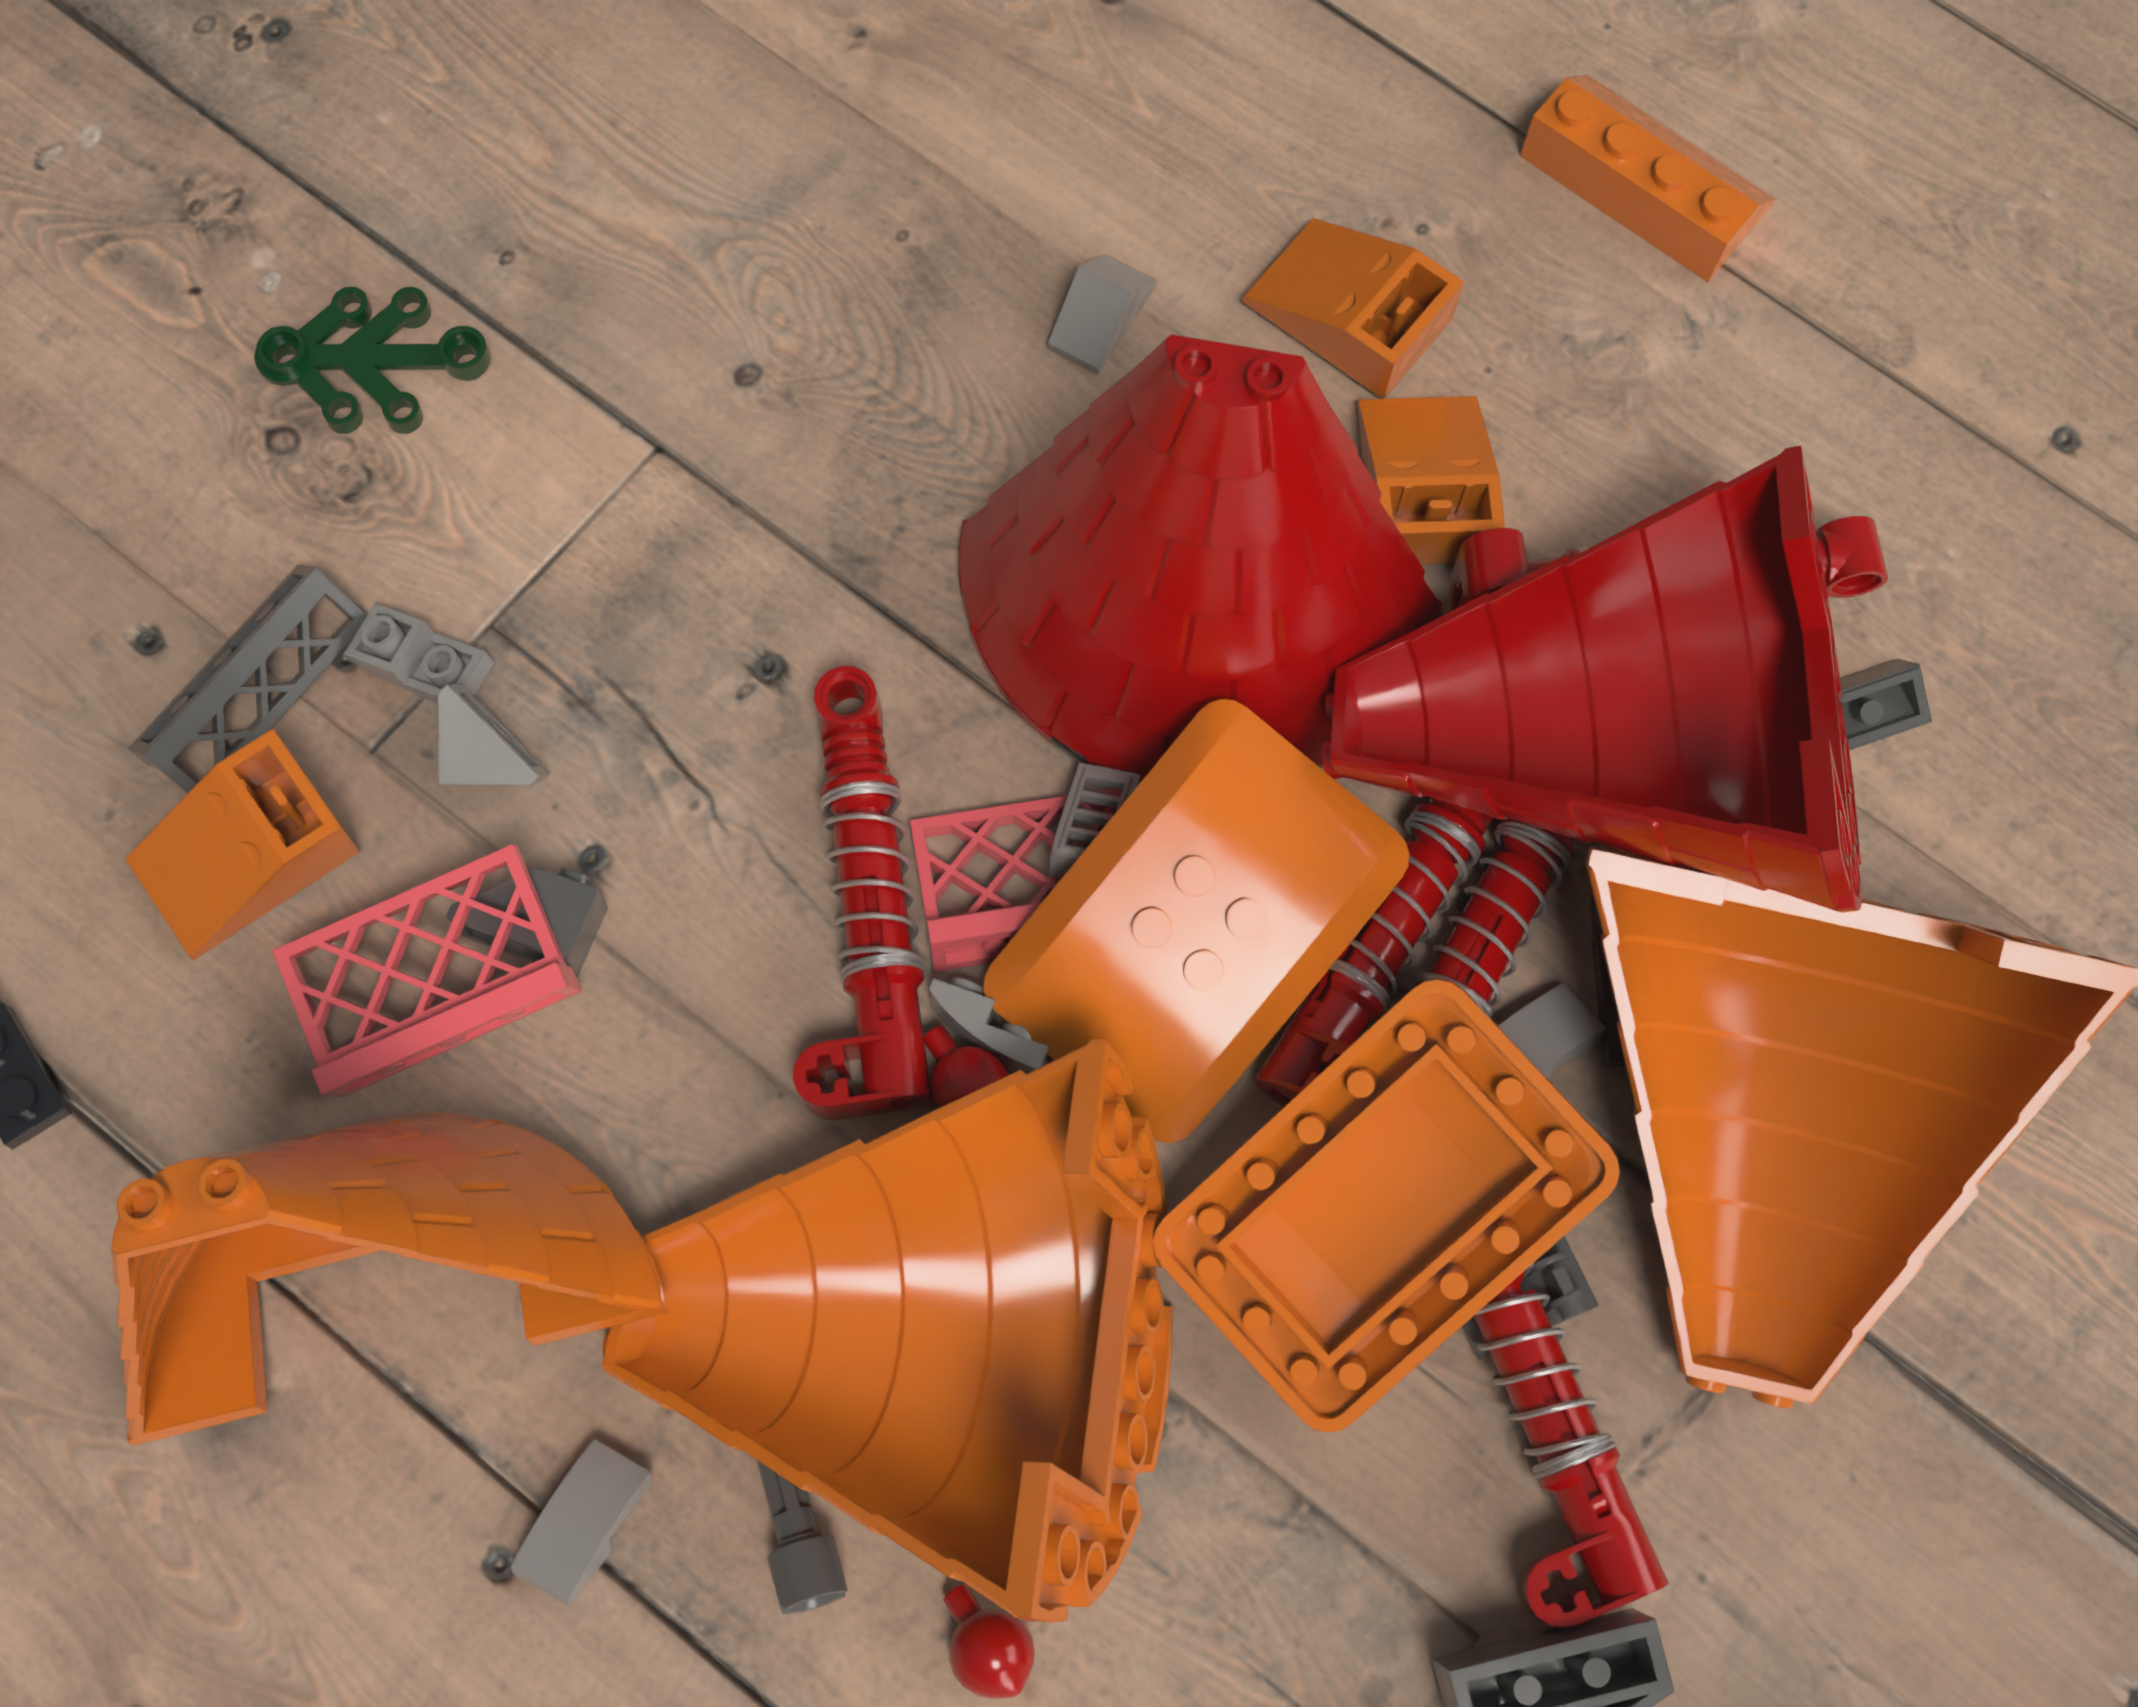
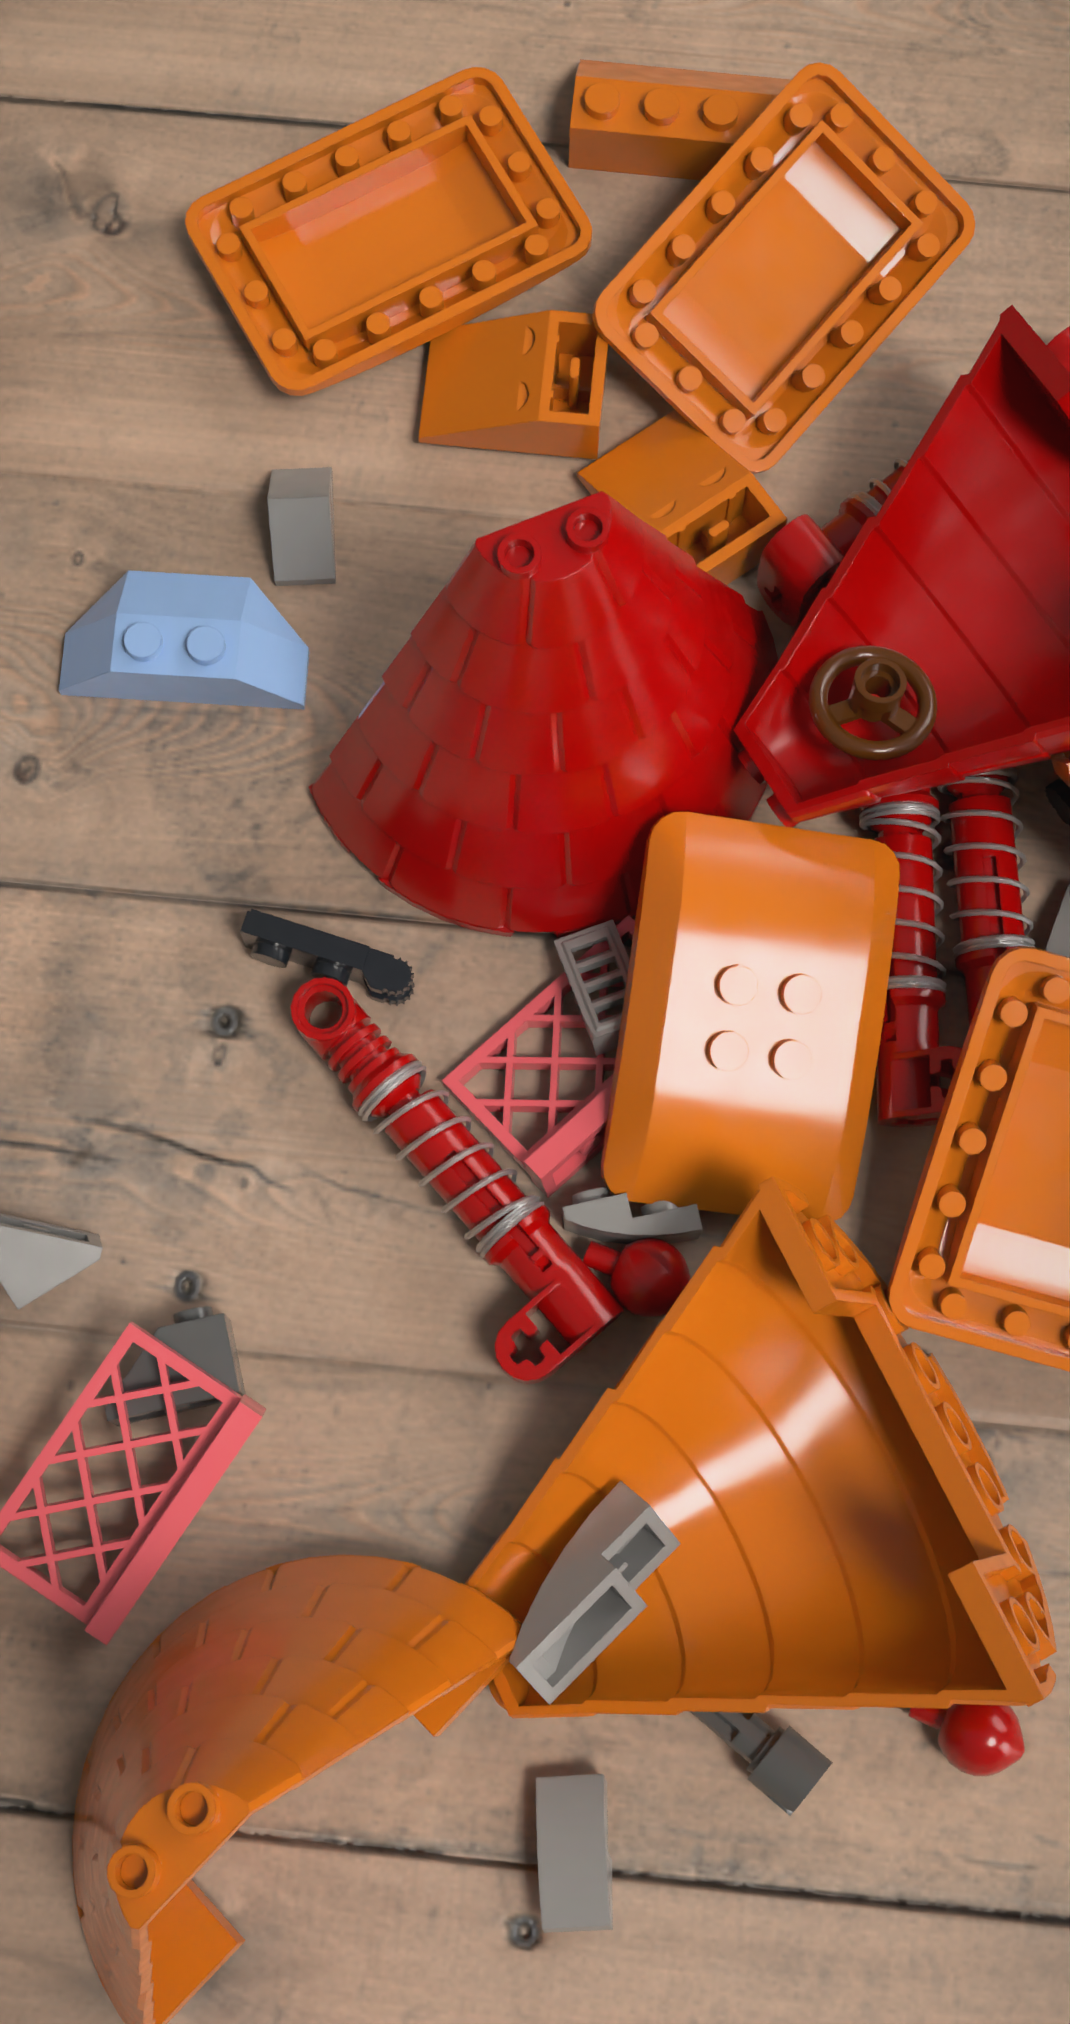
camera: 30 degrees left, 5 degrees up
none -> light blue wedge [59,570,310,710]
none -> orange wedge [185,67,592,396]
none -> black hinge [240,909,415,1006]
none -> light grey slope [509,1481,681,1705]
none -> orange wedge [592,62,976,474]
none -> reddish brown piece [808,645,937,760]

